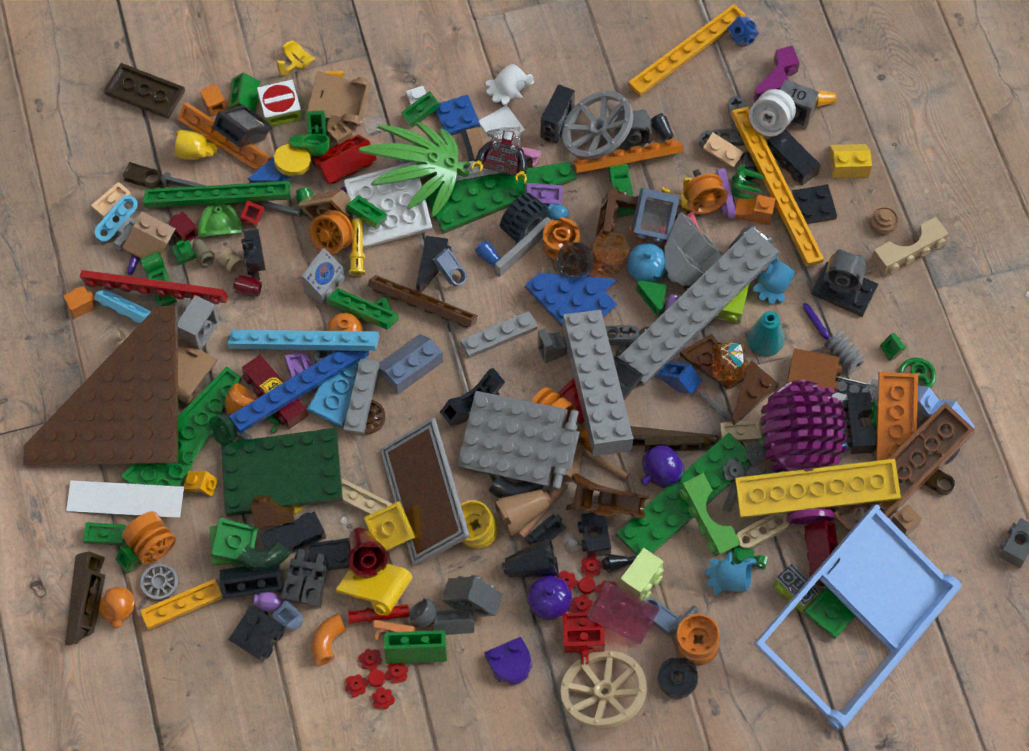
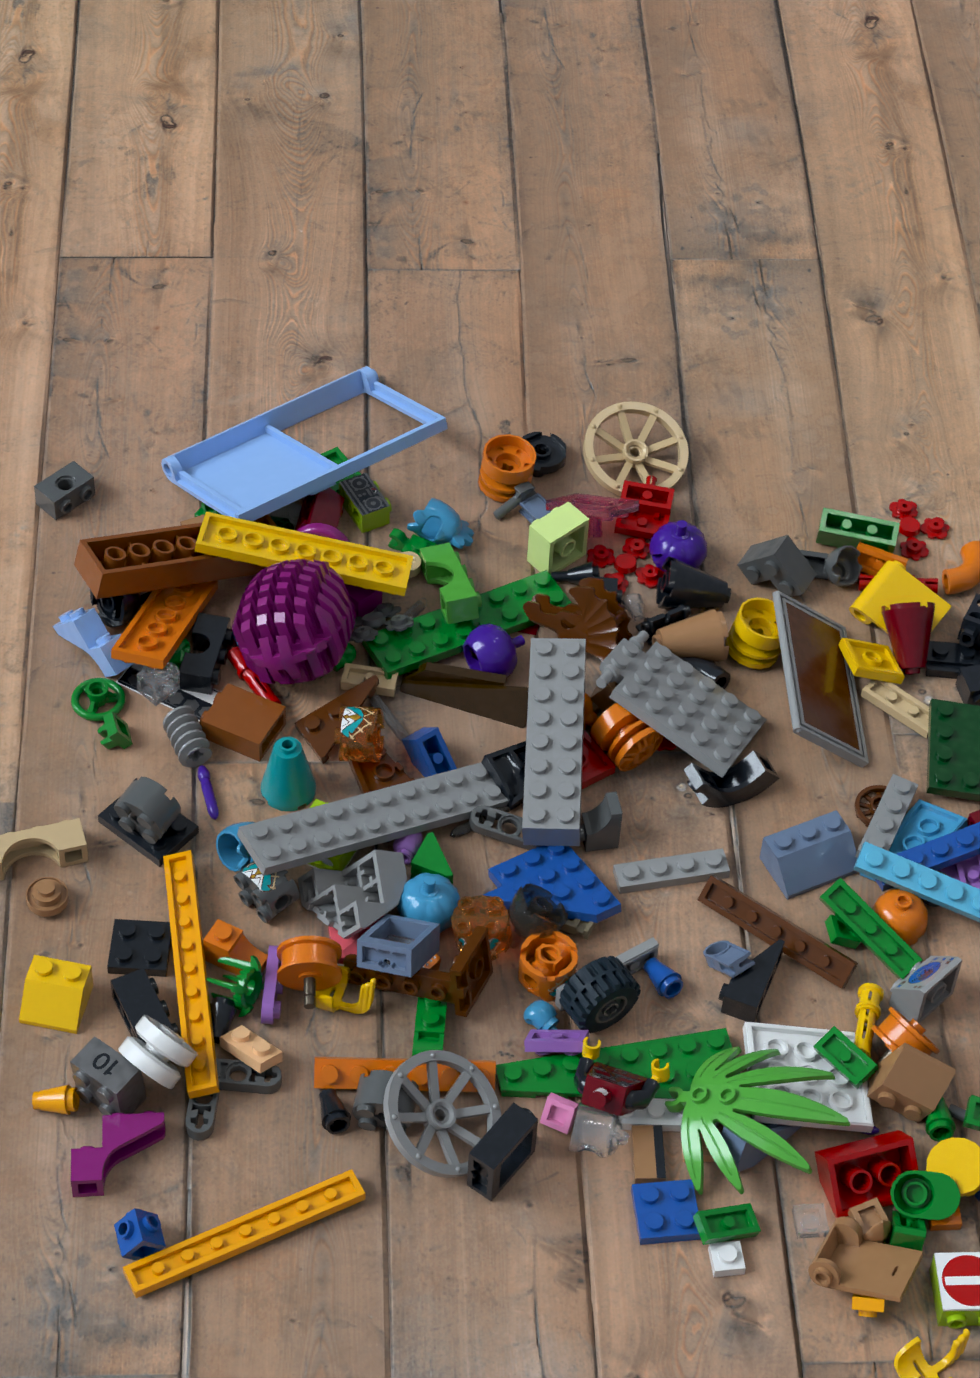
camera: 170 degrees left, 15 degrees down
white sticker [479,105,525,141] -> none
dark purple slope [484,637,533,685] -> none
white piece [486,64,534,106] -> none

